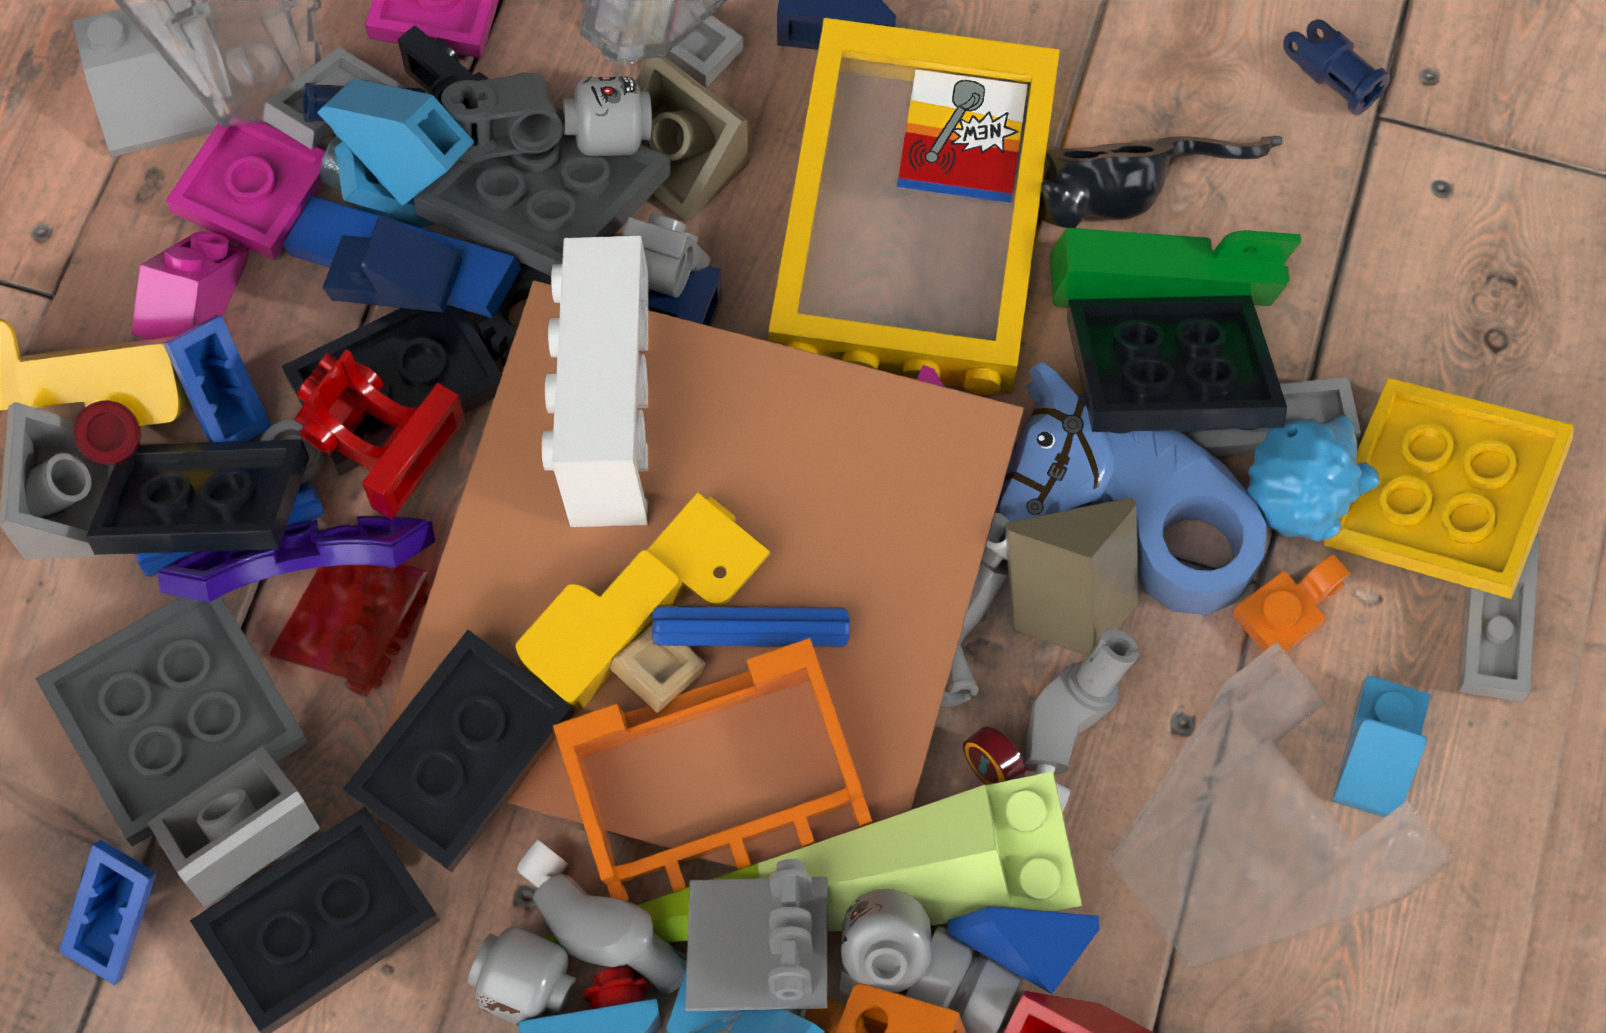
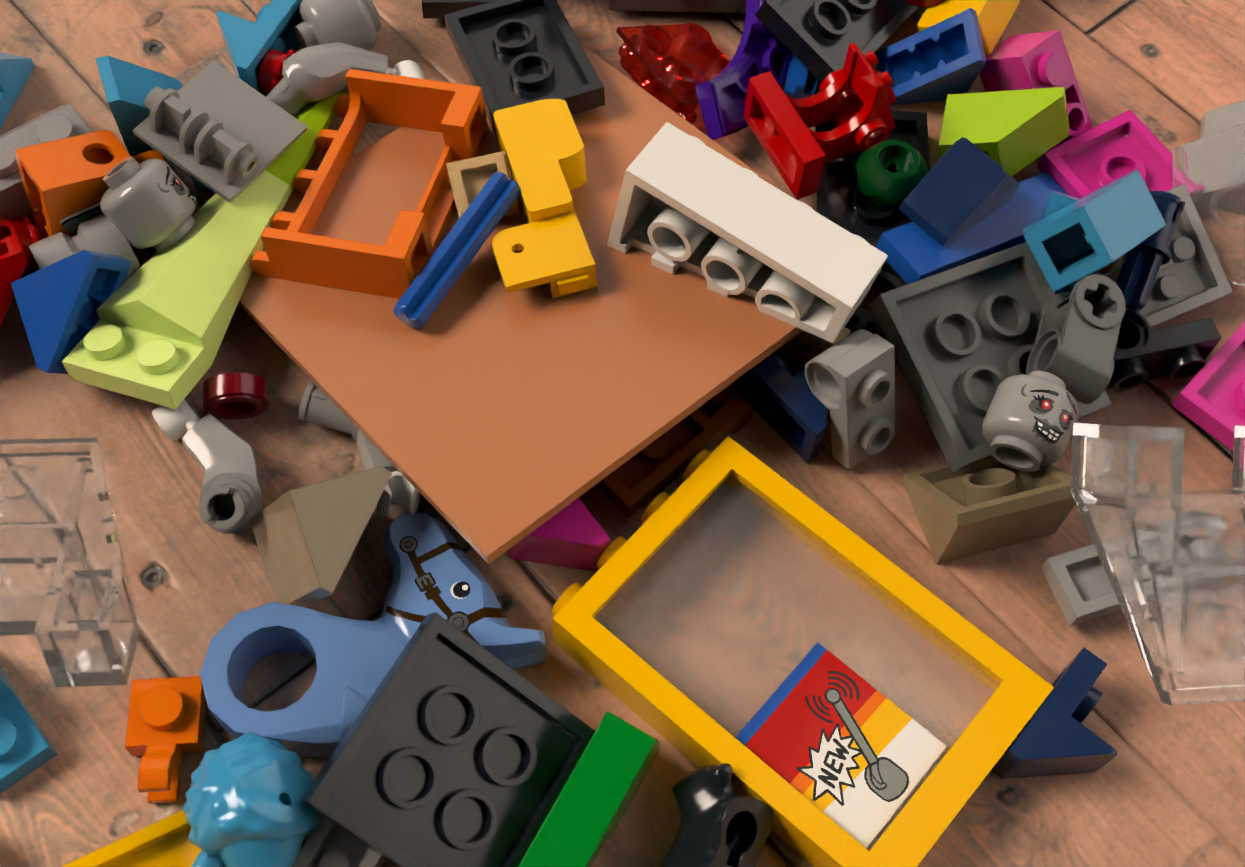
camera: 120 degrees right, 5 degrees down
none -> dark green plate [855,140,928,207]
none -> lime slope [939,87,1070,177]

